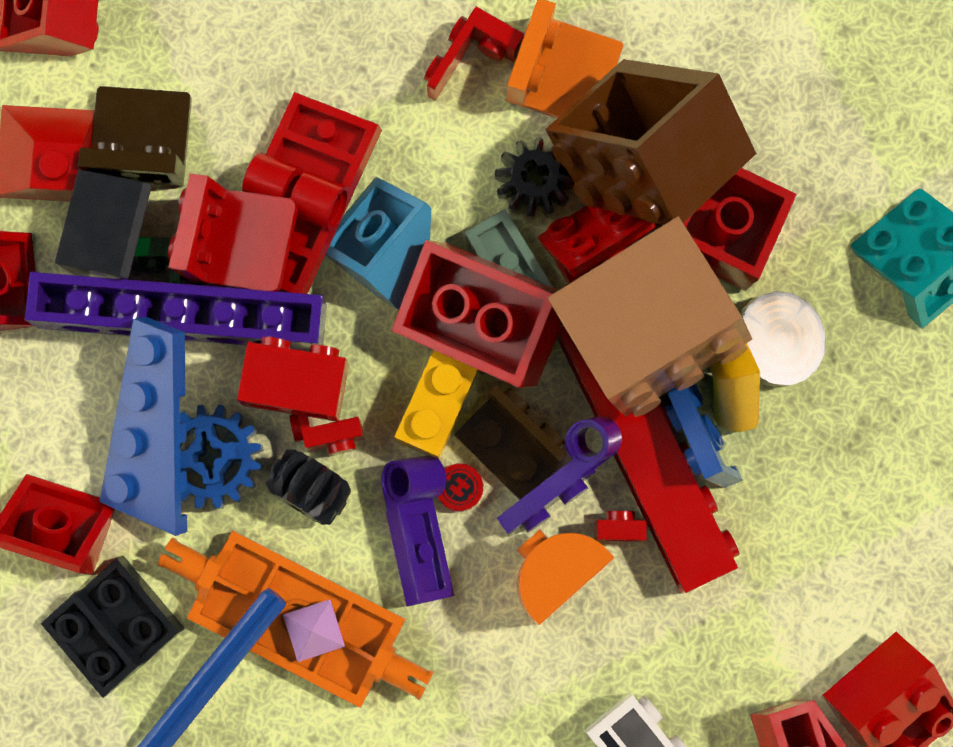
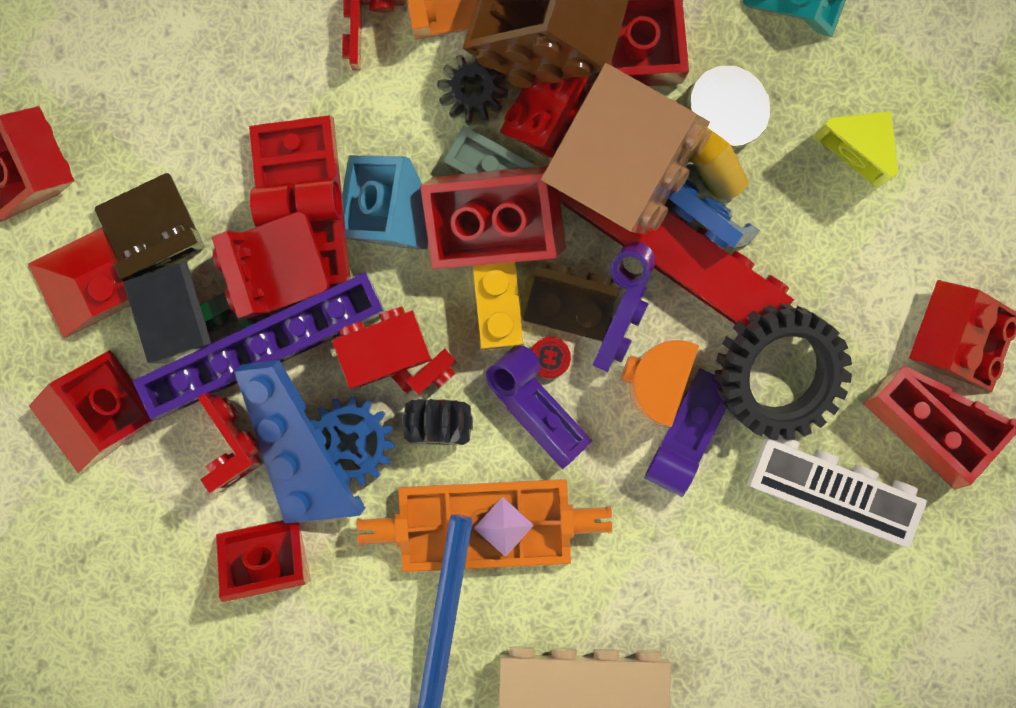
camera: 25 degrees left, 5 degrees up
black slope [41,555,185,698] -> none
red plate [594,511,647,542] -> none
none -> red bracket [198,393,263,494]
none -> dark purple plate [644,368,726,498]
none -> black tyre [715,304,852,440]
none -> neon yellow slope [813,111,898,188]

